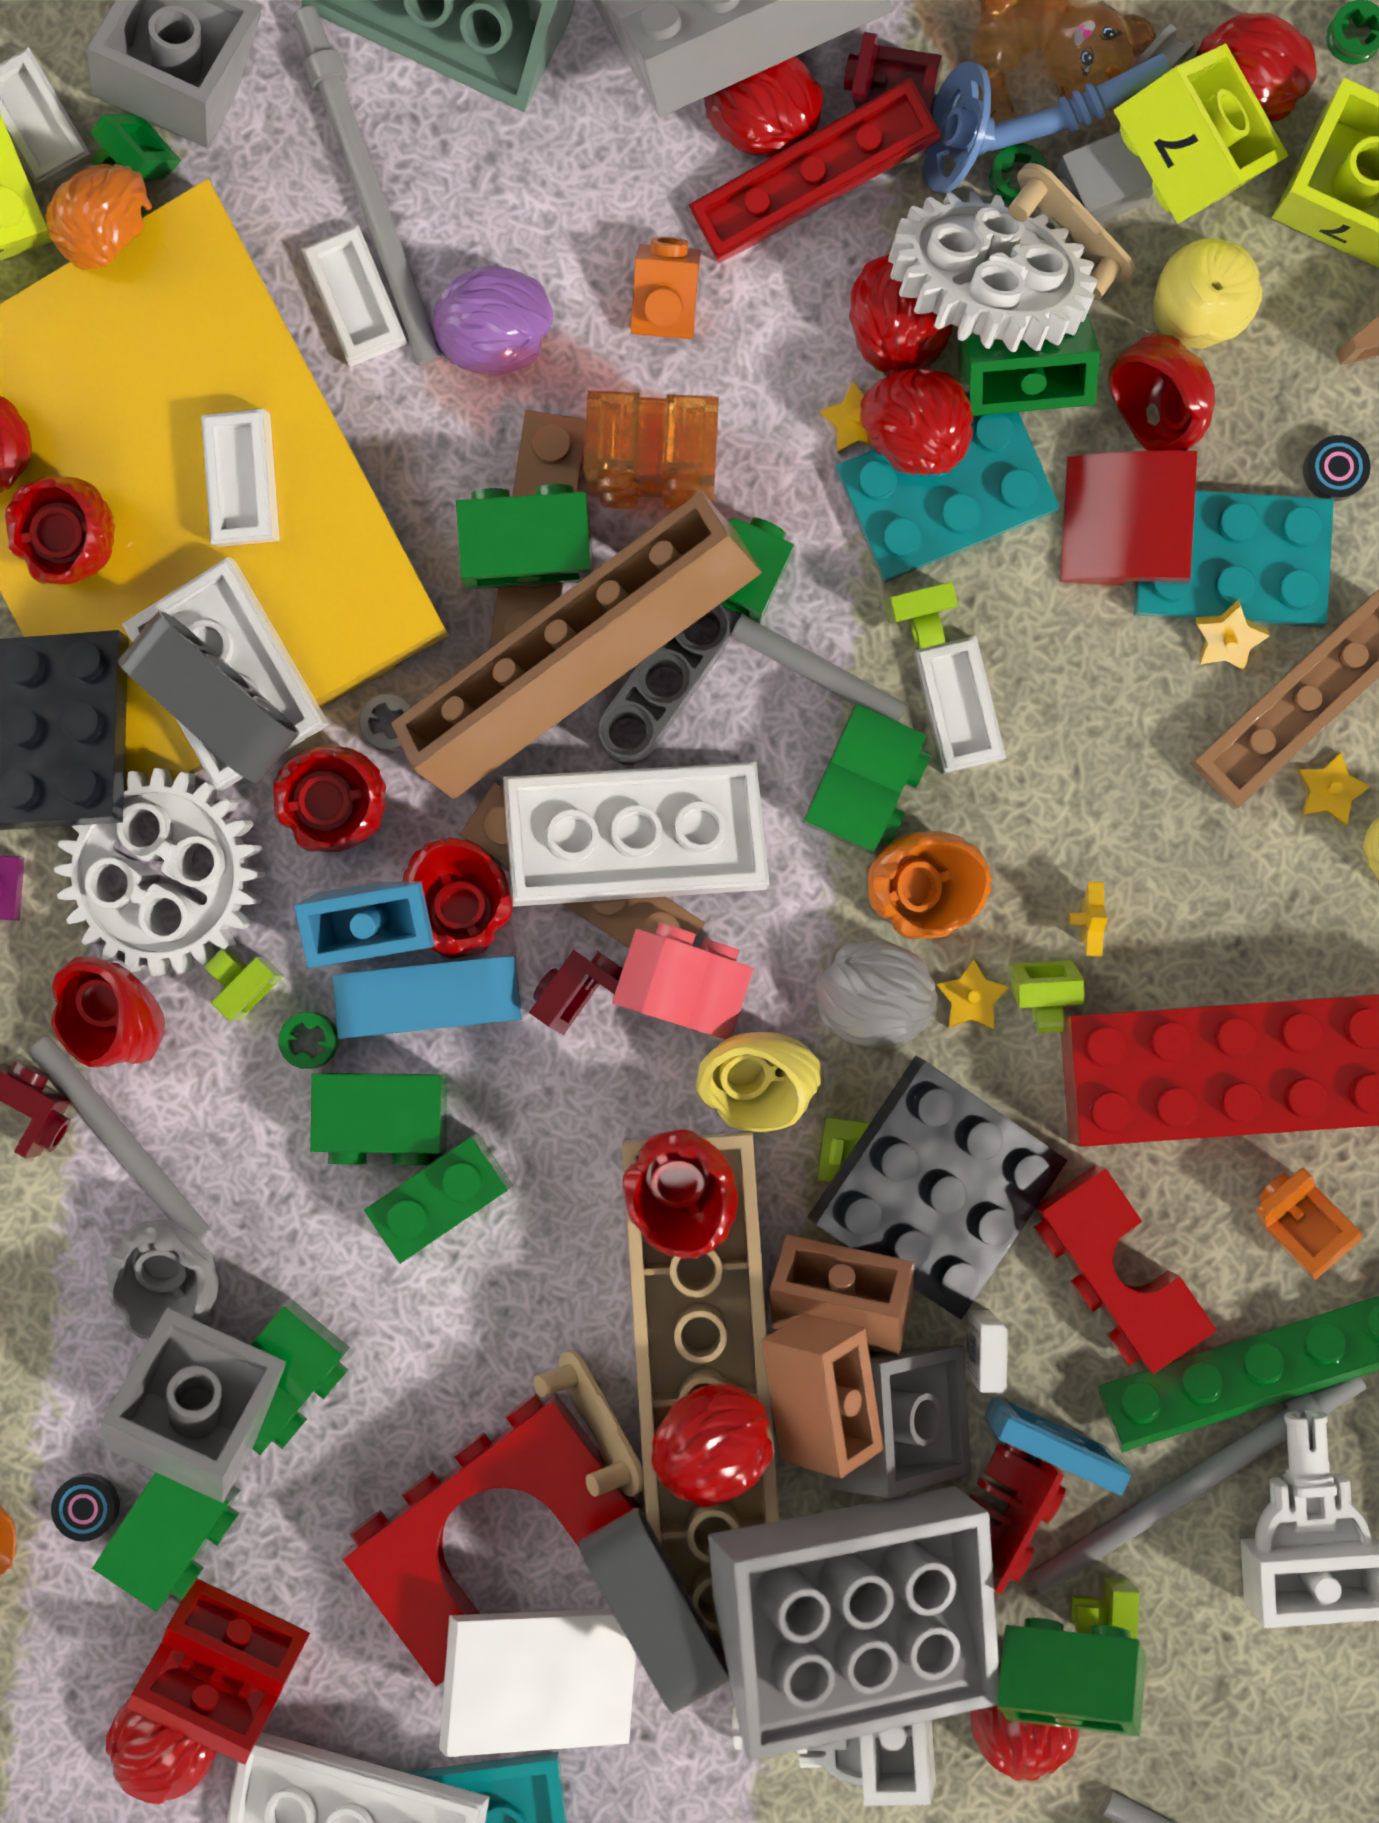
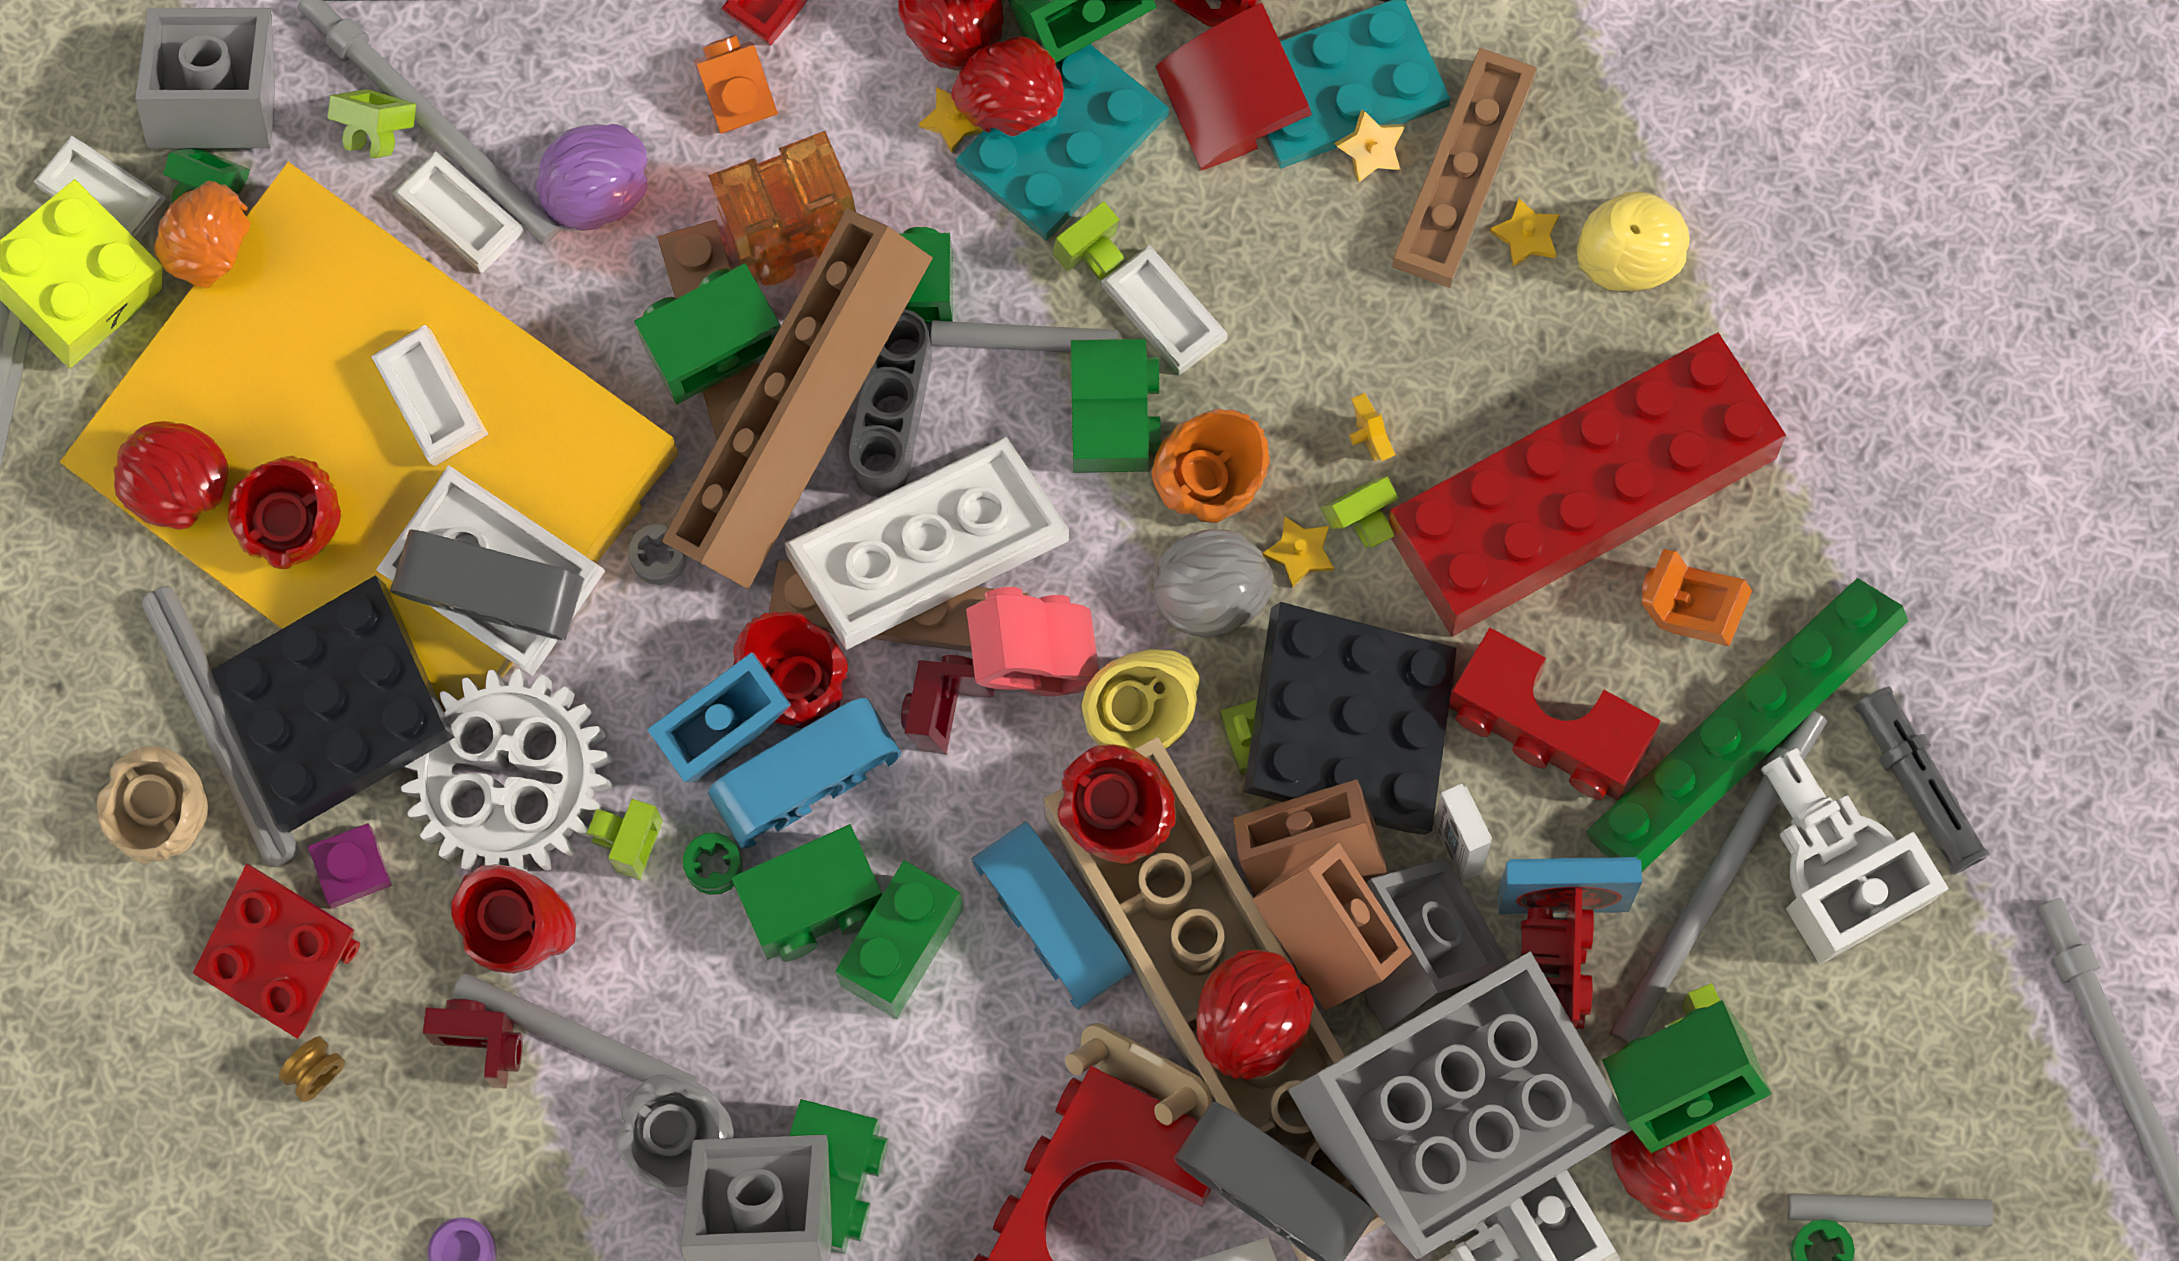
camera: 25 degrees left, 15 degrees down
red hair [273,745,387,852] -> none
none -> lime tile [327,89,416,159]
none -> dark azure beam [971,822,1132,1010]

